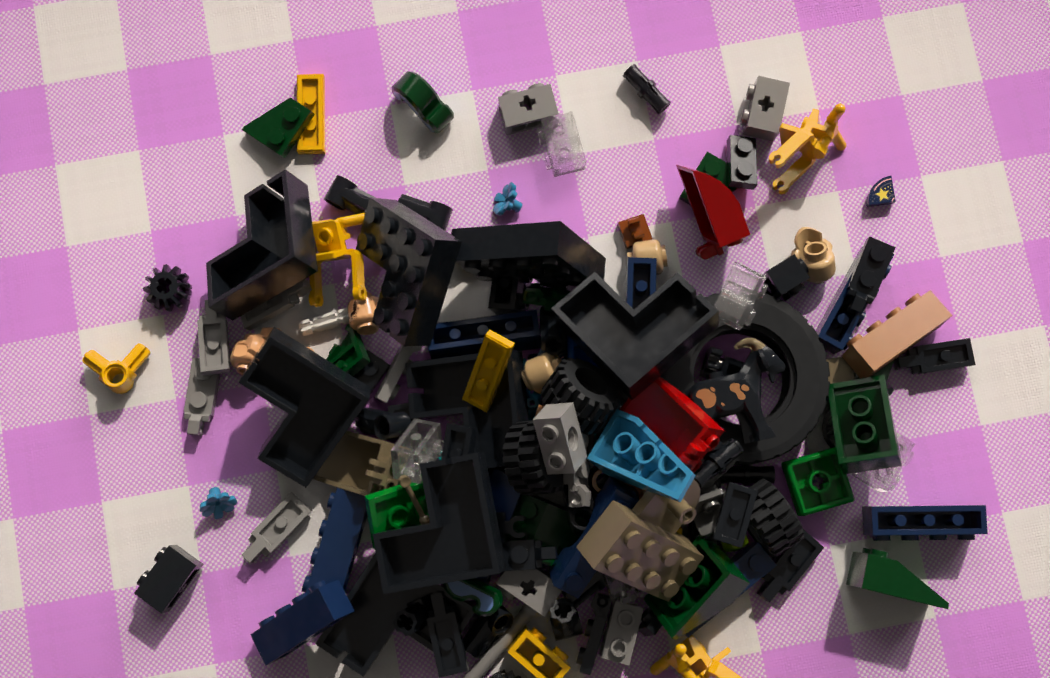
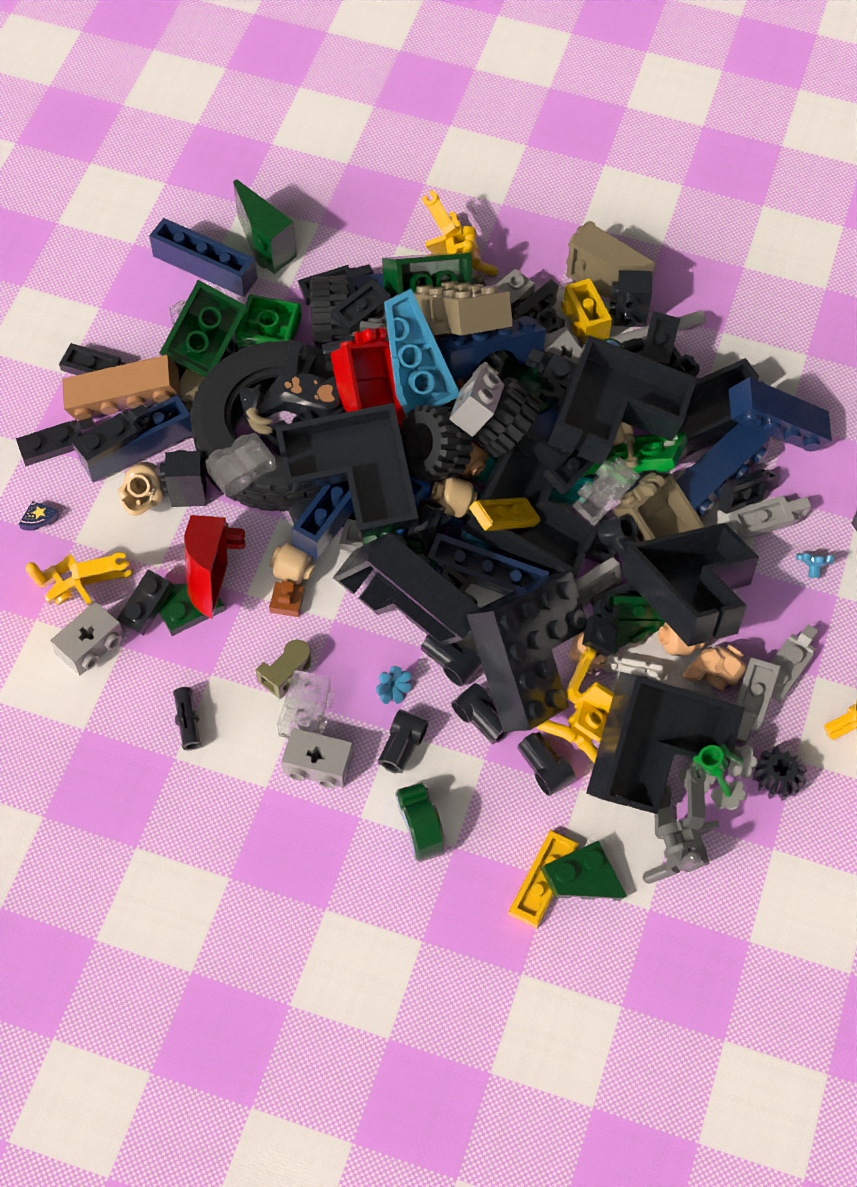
camera: 150 degrees left, 20 degrees down
none -> black hinge [15,418,95,467]
none -> olive leg [255,639,311,699]
none -> black piece [378,709,429,774]
none -> black plate [582,599,619,657]
none -> dark grey piece [643,766,720,884]
none -> plant [679,744,758,810]
none -> black hinge [718,469,780,514]

